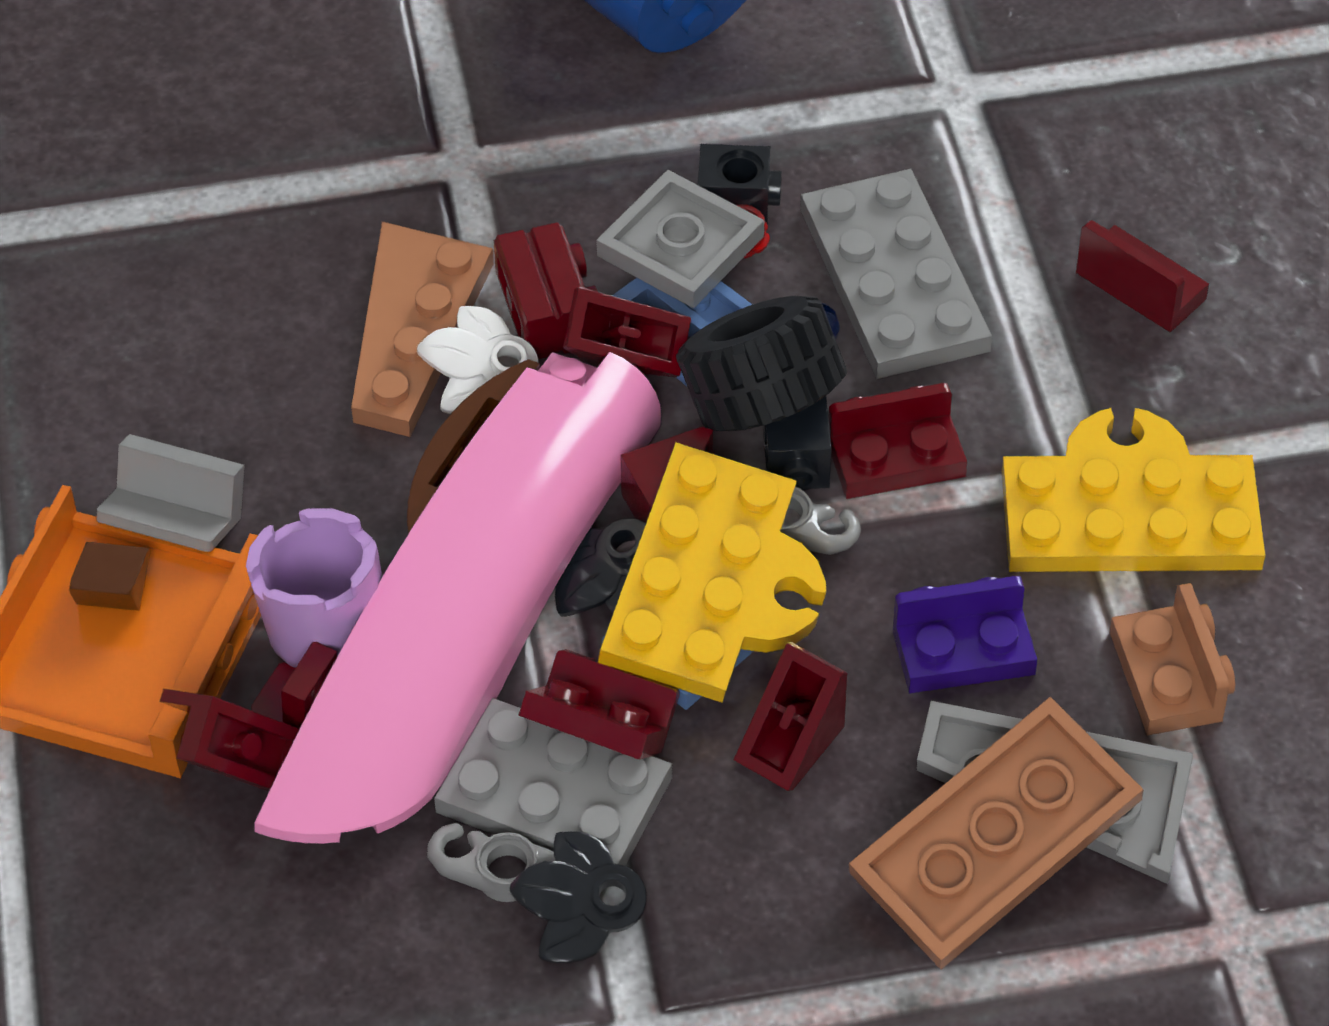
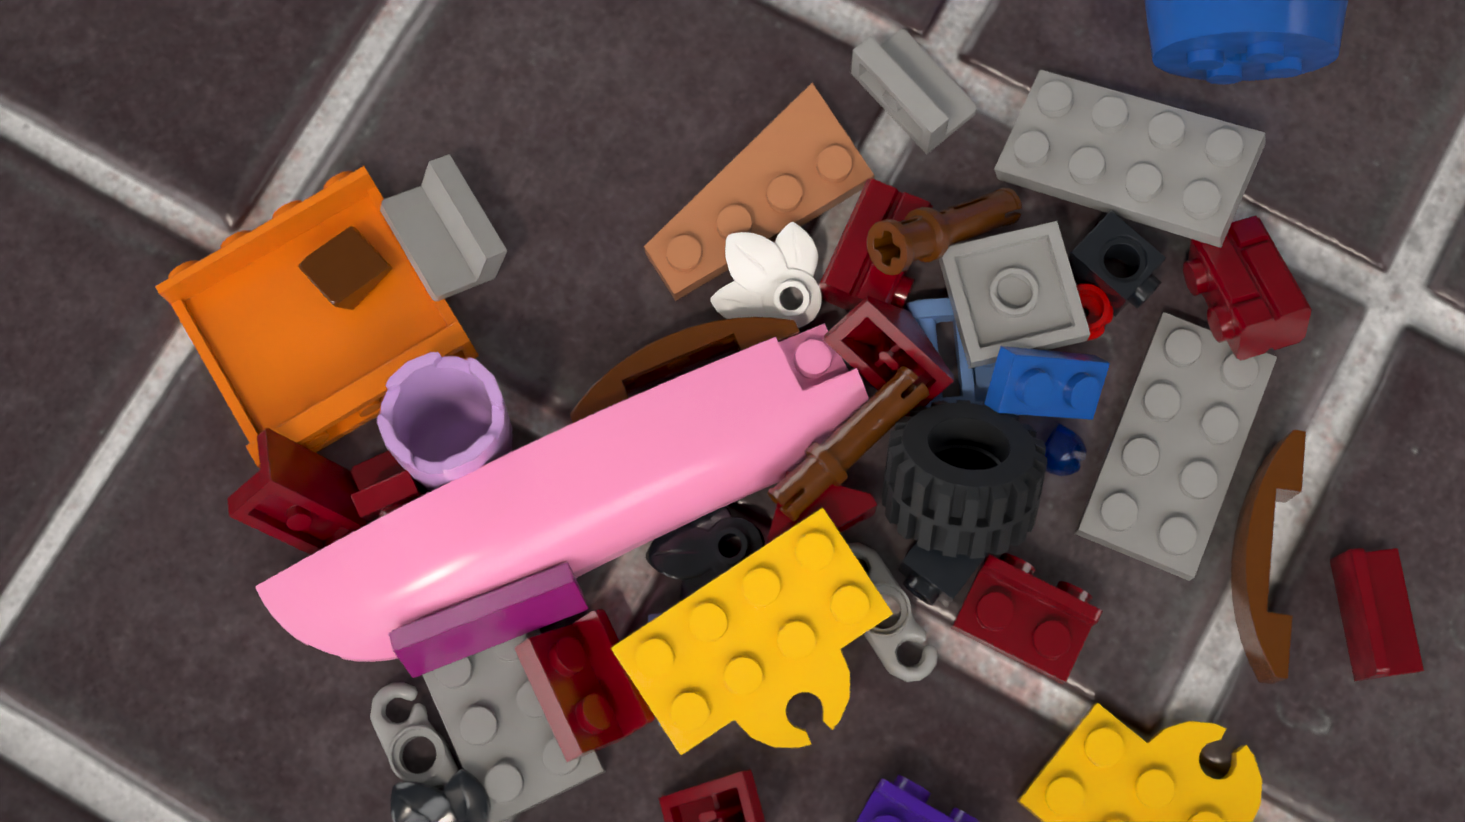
camera: 45 degrees right, 25 degrees up
none -> magenta tile [389,563,588,678]
none -> reddish brown pin [767,366,930,522]
none -> light grey panel [851,29,977,155]
none -> reddish brown pin [867,187,1022,275]
none -> blue plate [984,346,1110,420]
none -> light grey plate [994,70,1266,248]
none -> dark red brick [1183,215,1312,361]
none -> reddish brown slope [1231,430,1306,684]

